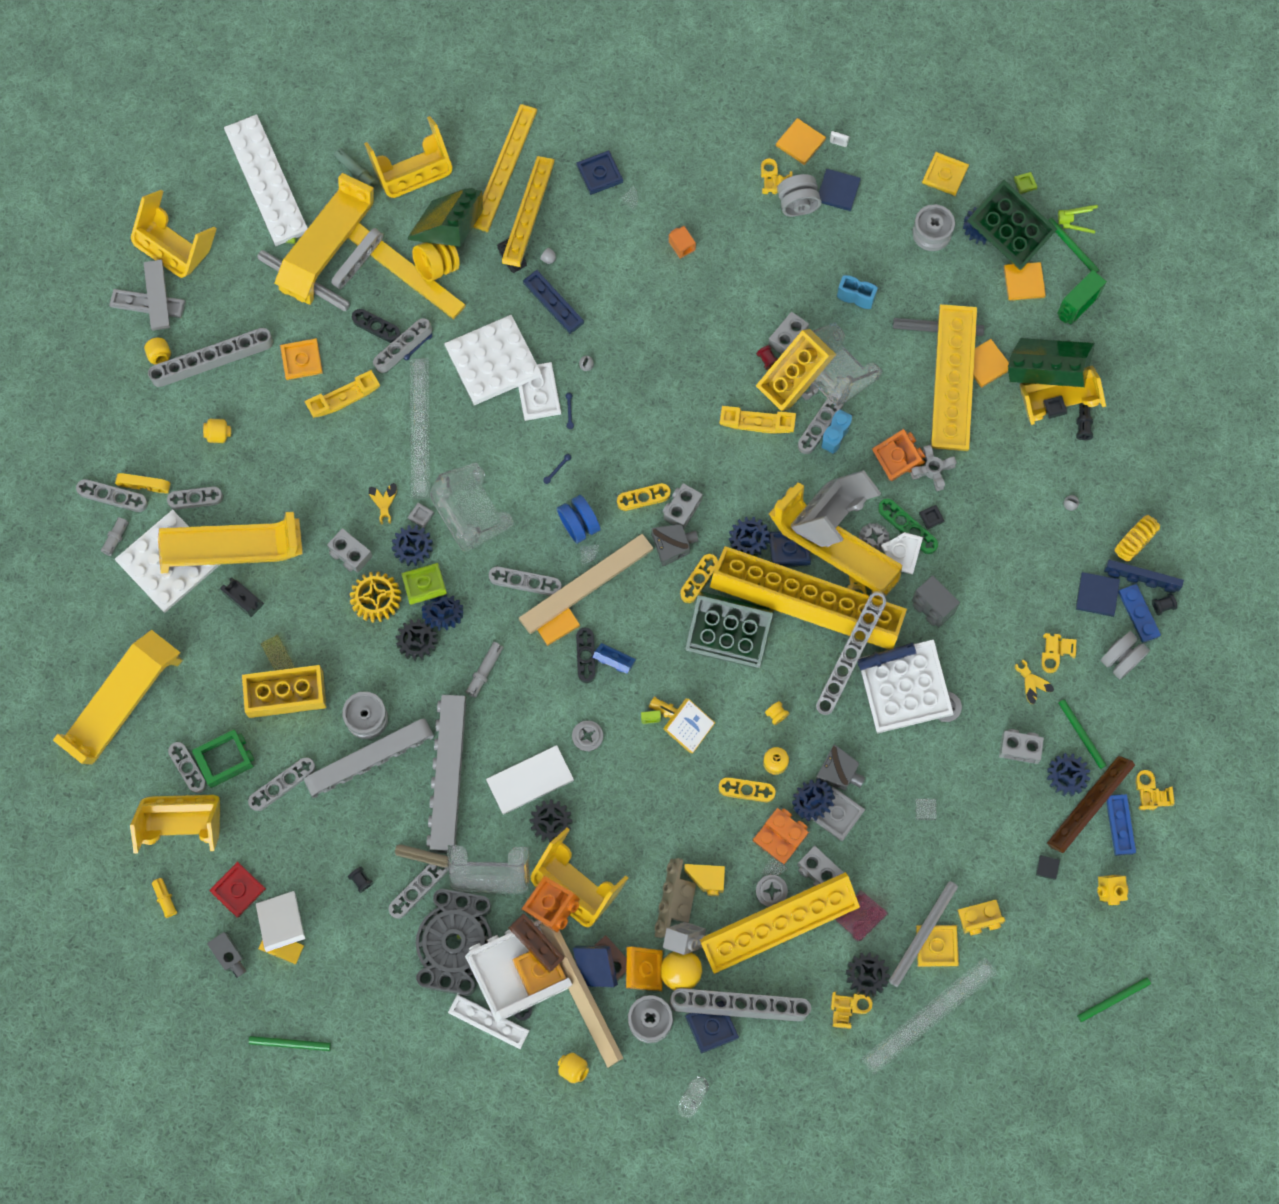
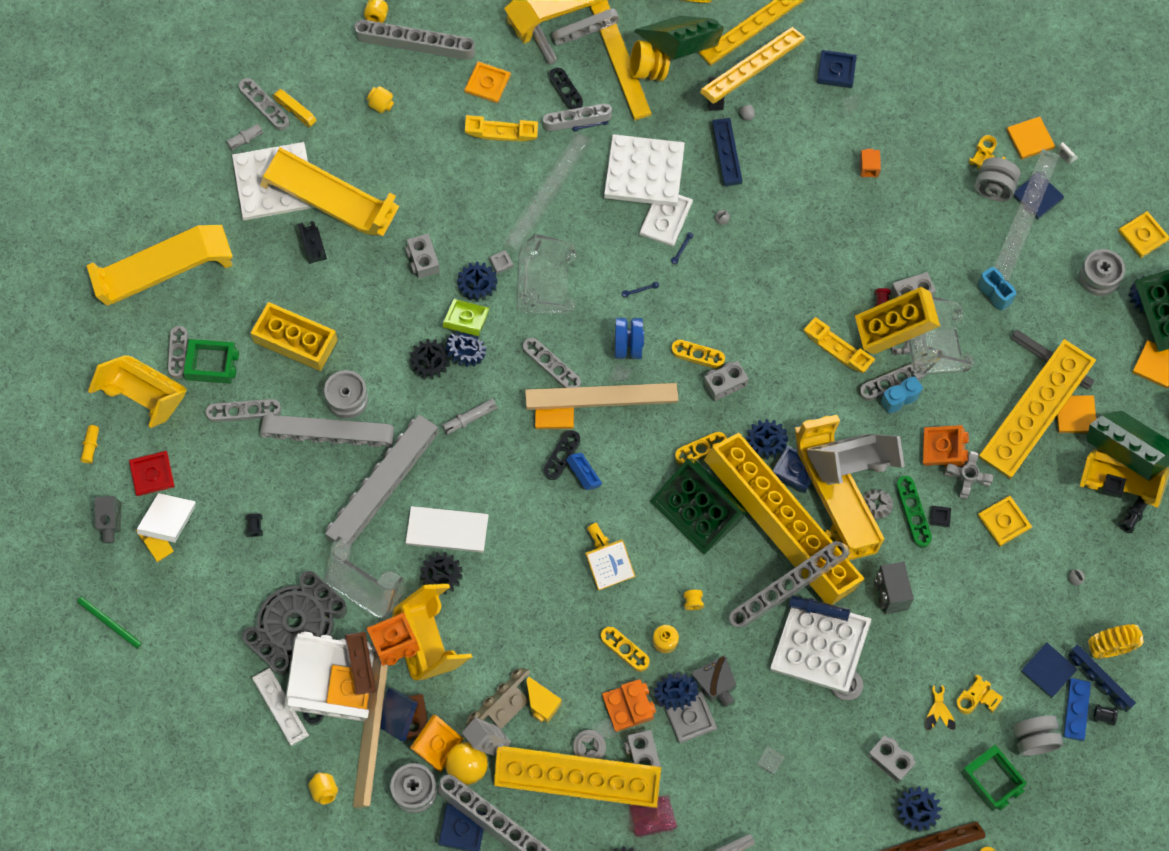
camera: 30 degrees right, 5 degrees down
light grey beam [167,487,223,510] -> none
clear yellow tile [261,635,295,671] -> none
yellow gear [350,572,402,623] -> none
yellow piece [369,483,397,524] -> none
light grey beam [389,864,450,919] -> none
dark tan axle [395,844,451,868] -> none
light grey gear [572,721,603,752] -> none
lime tile [641,710,661,724] -> none
dark grey torso [651,524,698,567] -> none
white plate [881,532,923,575] -> none
green bar [1058,699,1107,769] -> none
none -> green window [961,744,1027,812]
none -> yellow tile [977,496,1032,547]
none -> clear plate [994,149,1060,282]

